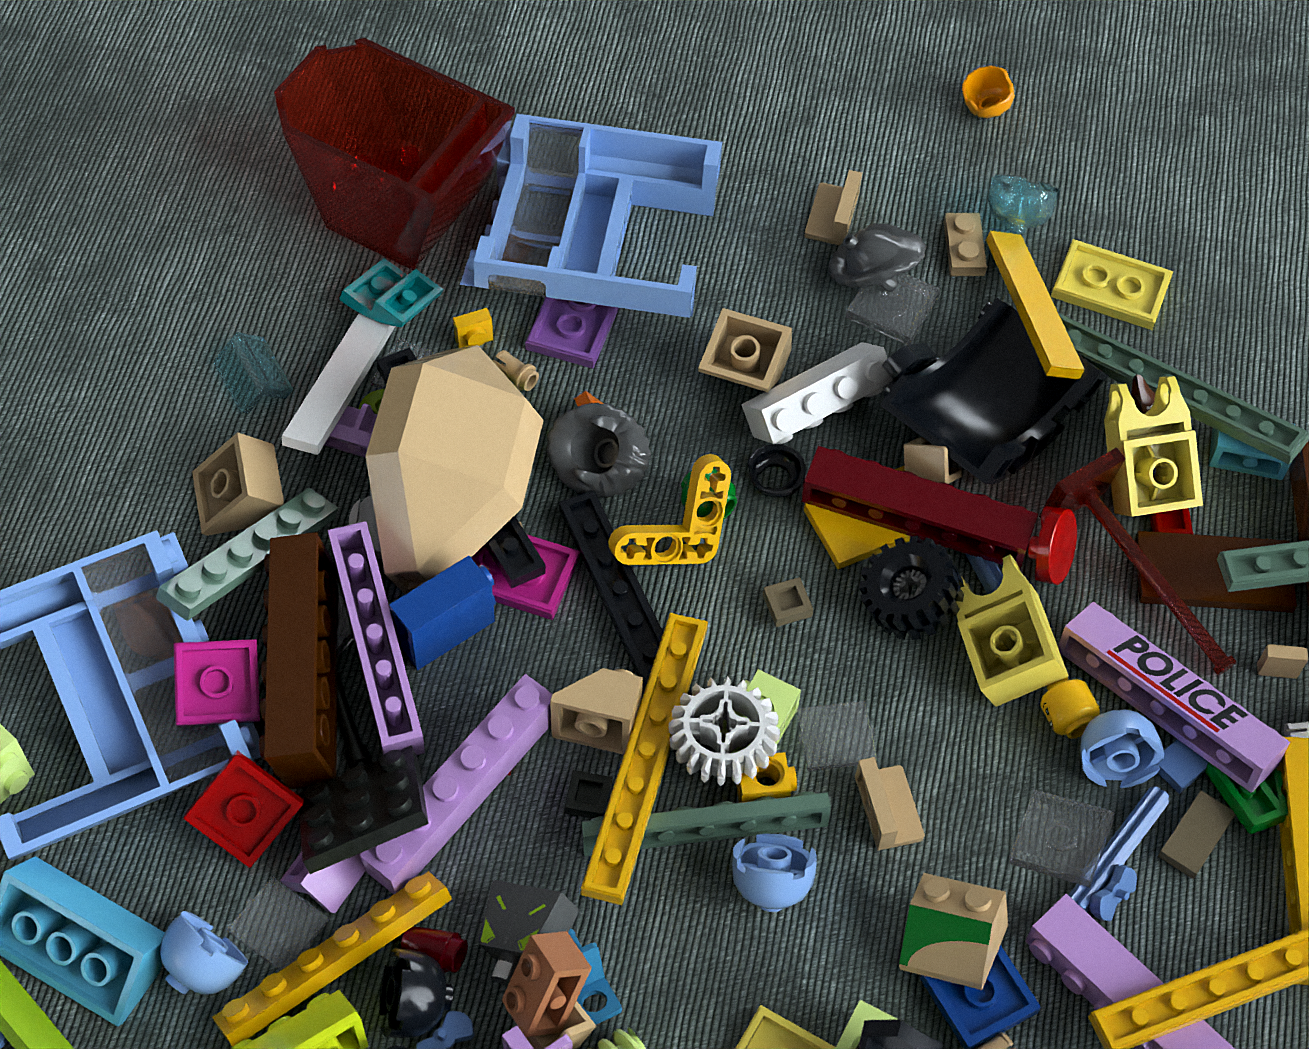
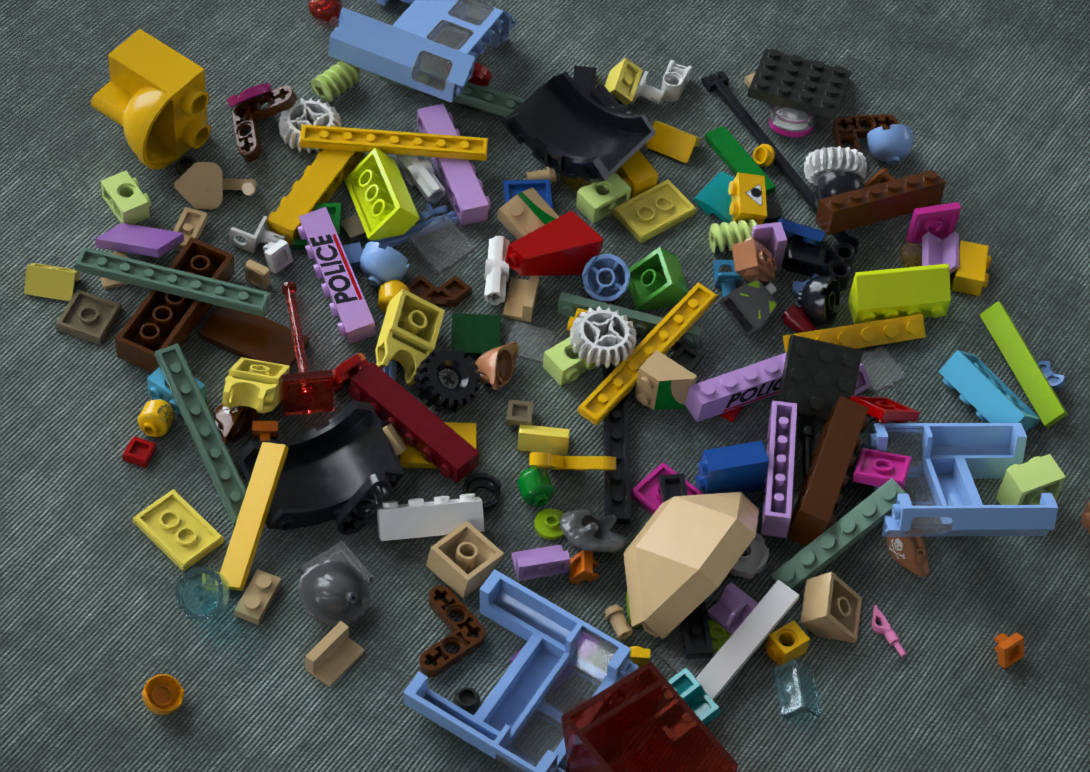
camera: 160 degrees left, 5 degrees down
light blue cylinder [160,911,248,995] -> none
none -> red tile [122,436,157,468]
none -> yellow head [138,400,175,437]
none -> orange tile [252,421,279,441]
none -> white tile [263,239,293,274]
none -> neon yellow slope [344,148,420,241]
none -> white piece [393,154,446,204]
none -> reddish brown tile [407,275,472,307]
none -> reddish brown beam [419,585,486,677]
none -> dark green tile [451,313,501,358]
none -> pearl dark grey plate [453,687,480,713]
none -> nougat hat [475,341,519,390]
none -> white piece [484,236,509,305]
none -> red slope [505,211,604,276]
none -> lavender panel [511,545,570,581]
none -> light yellow panel [517,424,570,455]
none -> lime piece [534,508,564,540]
none -> bright green slope [629,247,689,311]
none -> yellow brick [765,620,810,667]
none -> bright pink hand [872,605,907,658]

